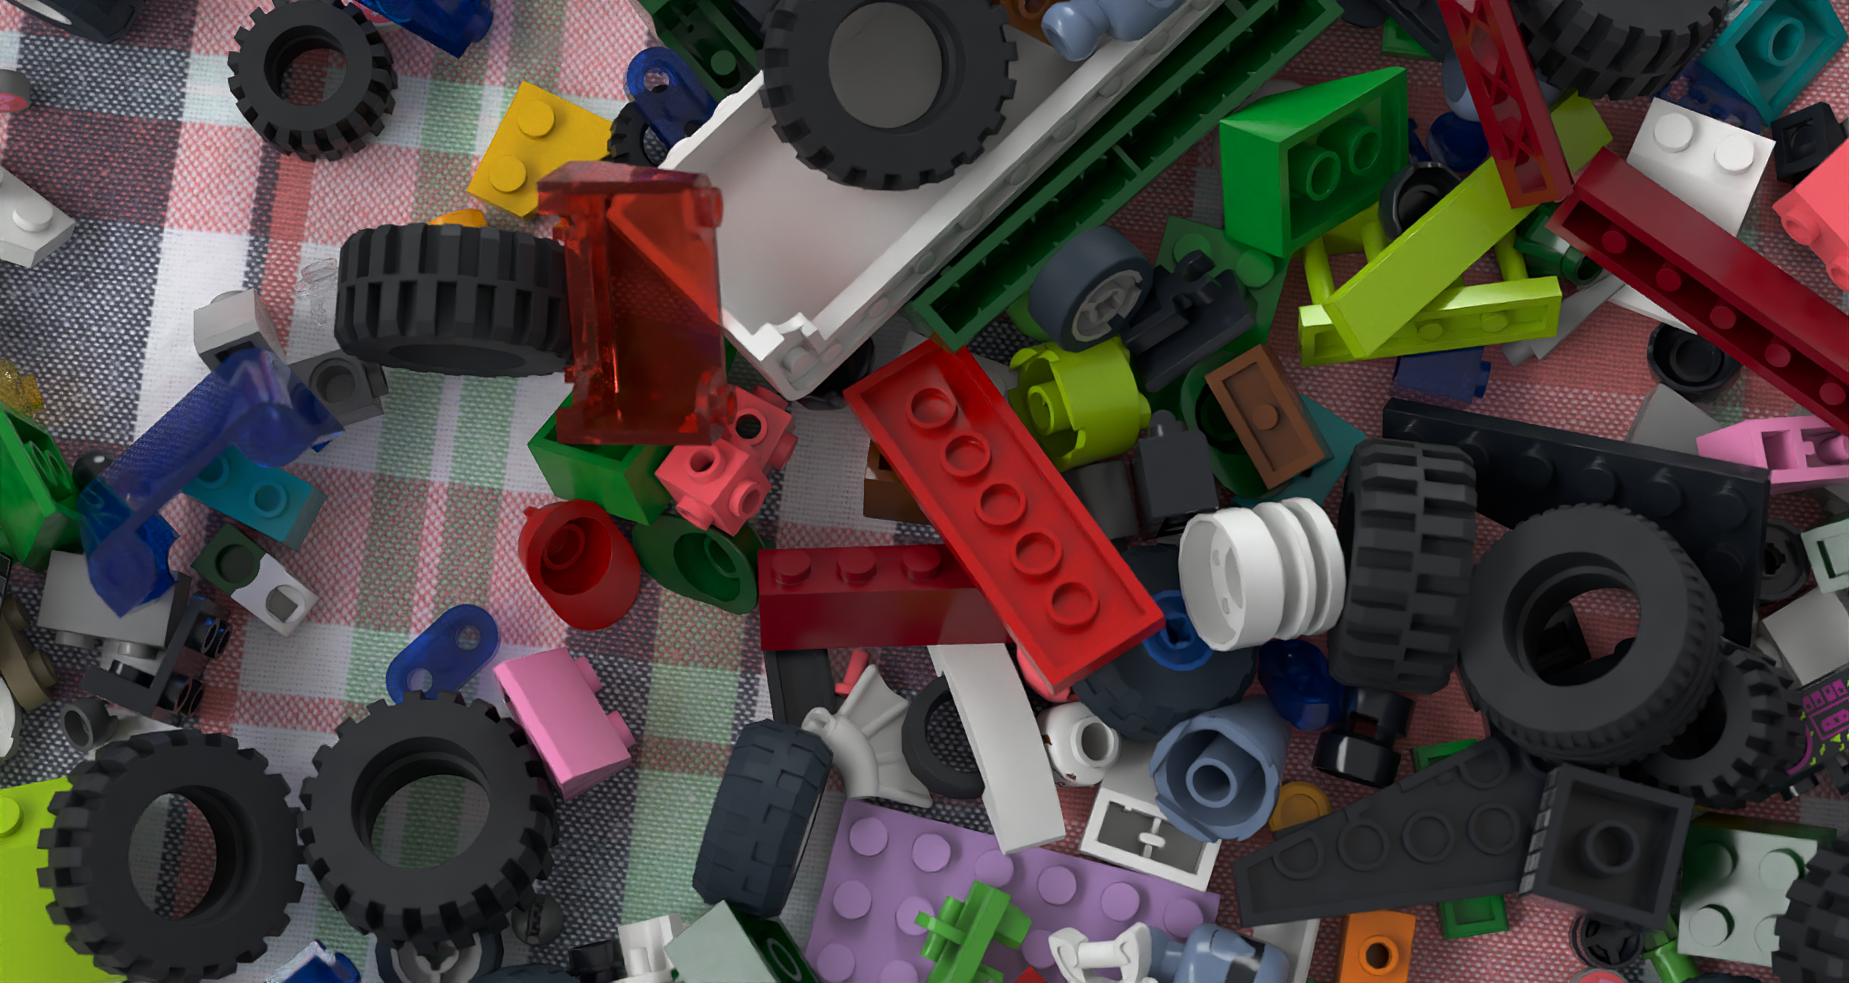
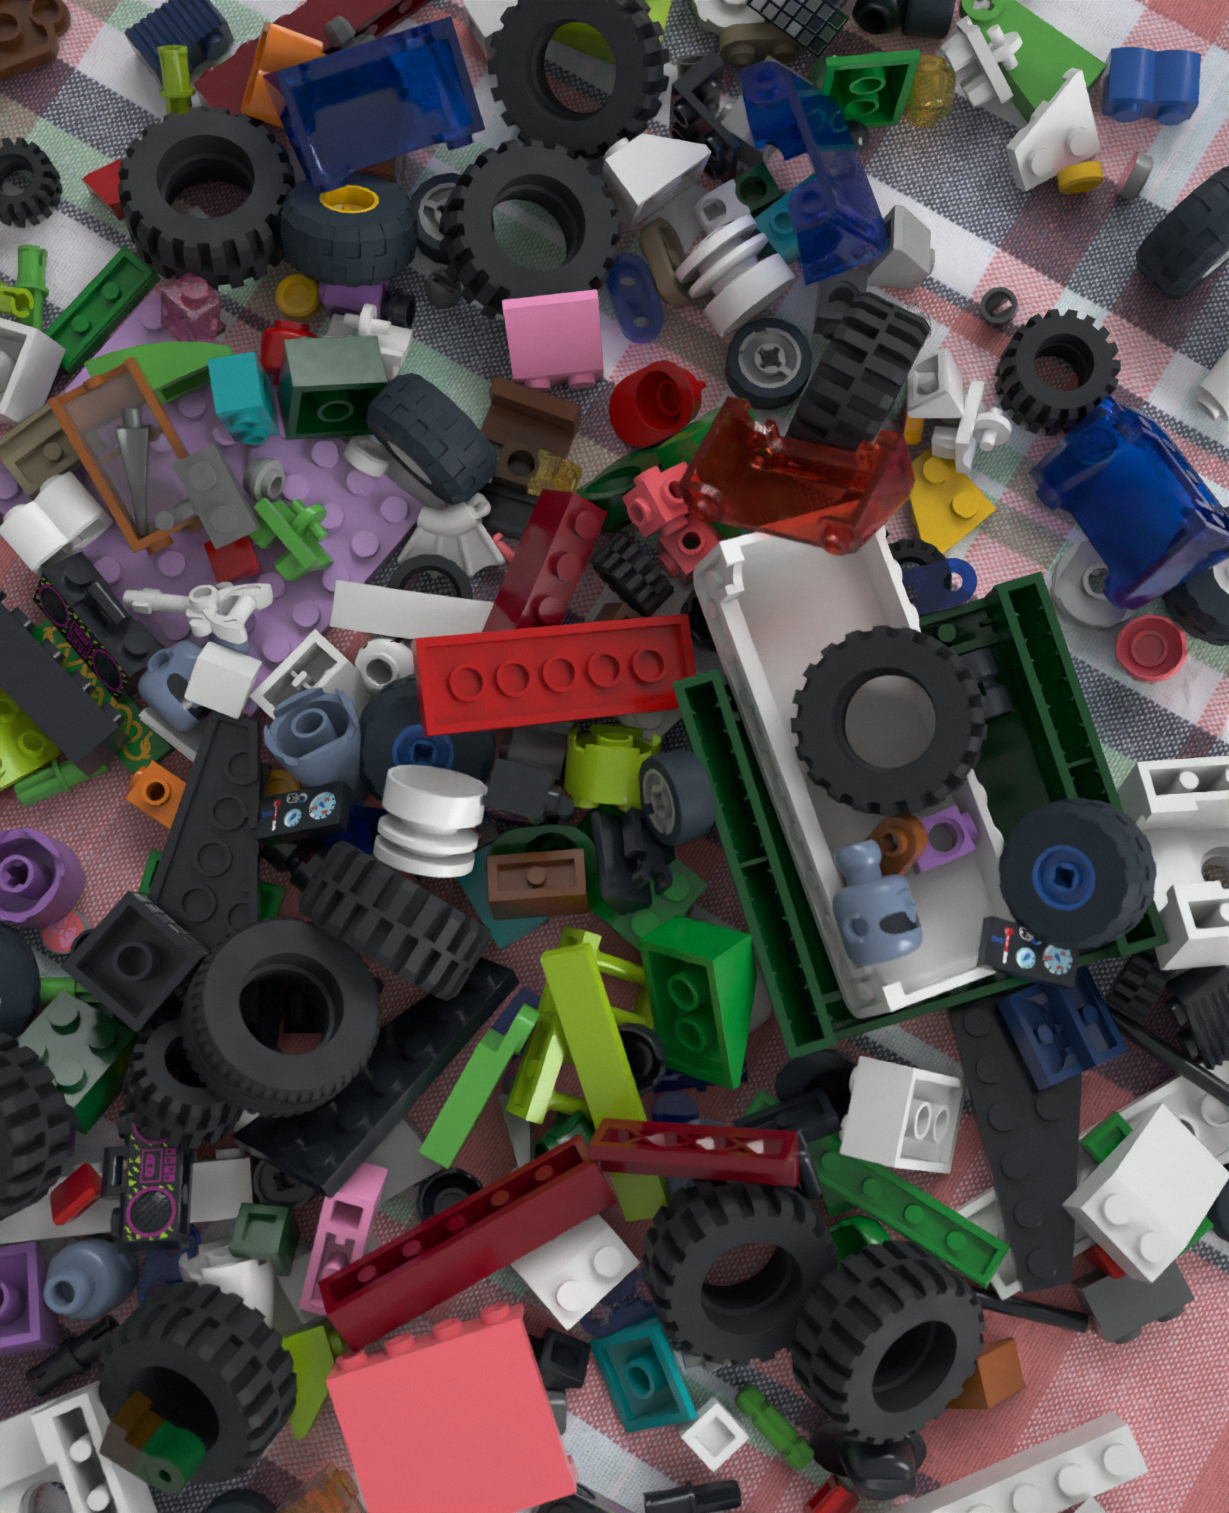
camera: 115 degrees right, 0 degrees up
none -> white panel [185,642,263,719]
none -> black tile [255,781,352,847]
none -> white tile [344,435,391,477]
none -> bright green piece [418,1003,542,1169]
none -> reddish brown panel [481,375,582,467]
none -> leg [491,437,583,496]
none -> black tyre [589,533,675,617]
none -> white slope [601,133,711,231]
none -> dark tan plate [639,217,695,308]
none -> white wheel [674,214,797,337]
none -> wheel [725,317,812,410]
none -> white slope [907,347,964,418]
none -> white hips [931,380,1012,474]
none -> dark grey hinge [980,287,1018,326]
none -> yellow tile [1056,161,1104,195]

